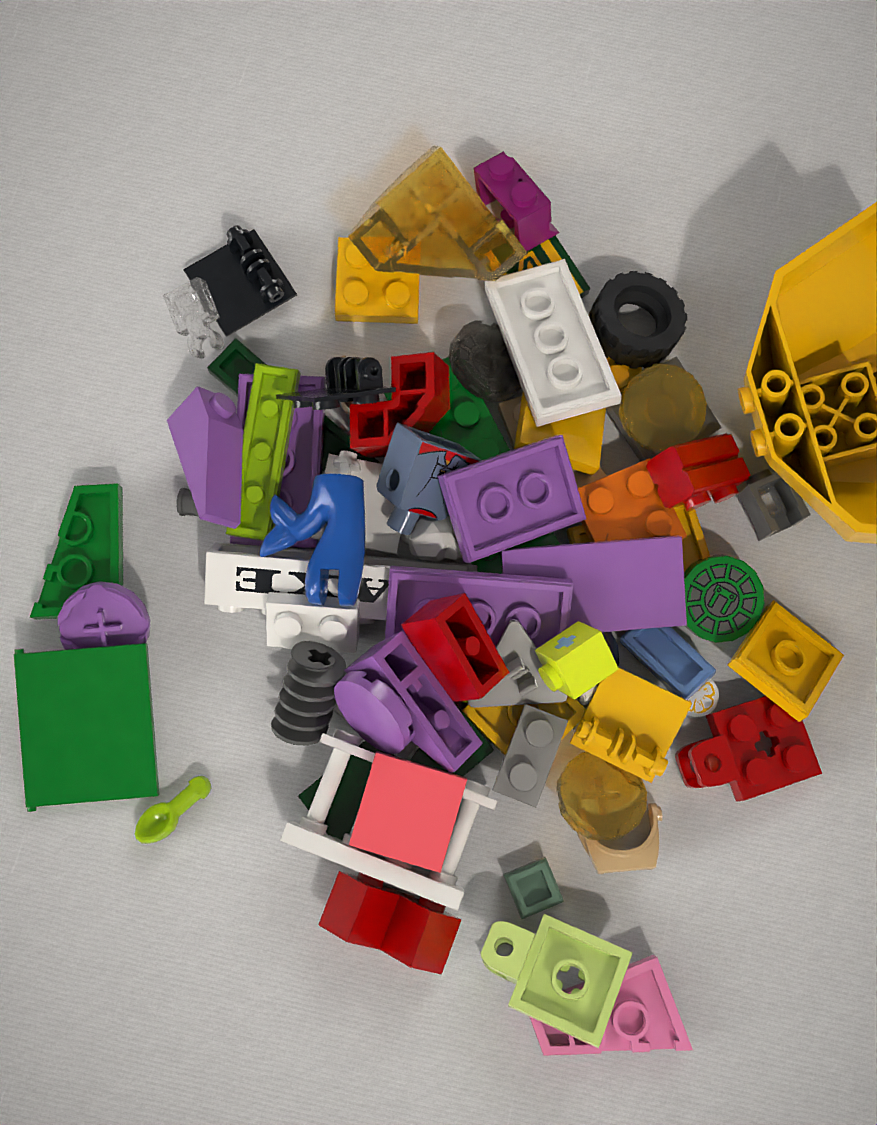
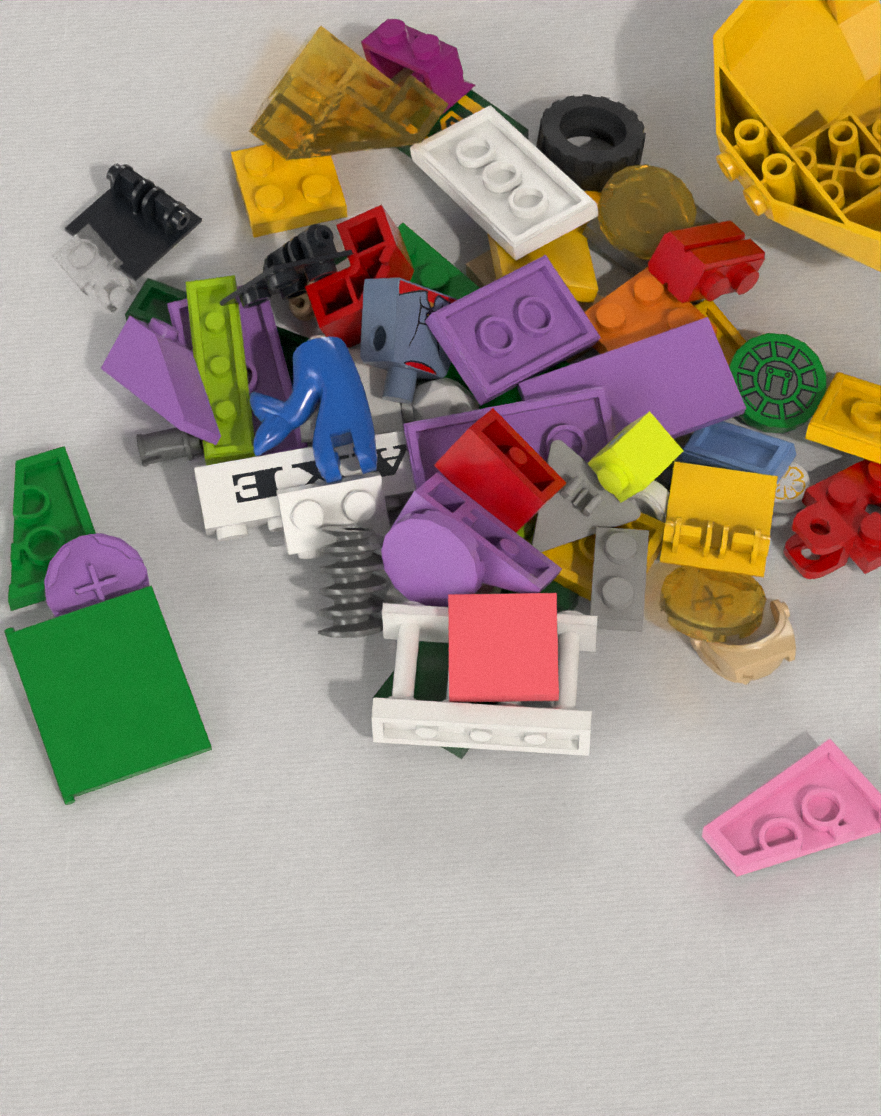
camera: 10 degrees left, 20 degrees down
lime piece [134,776,212,844] -> none
red brick [318,871,462,975] -> none
clear smoke tile [448,320,522,402] -> none
yellowish green plate [481,914,633,1048] -> none
sand green tile [503,857,564,919] -> none
dark grey window [738,469,811,541] -> none

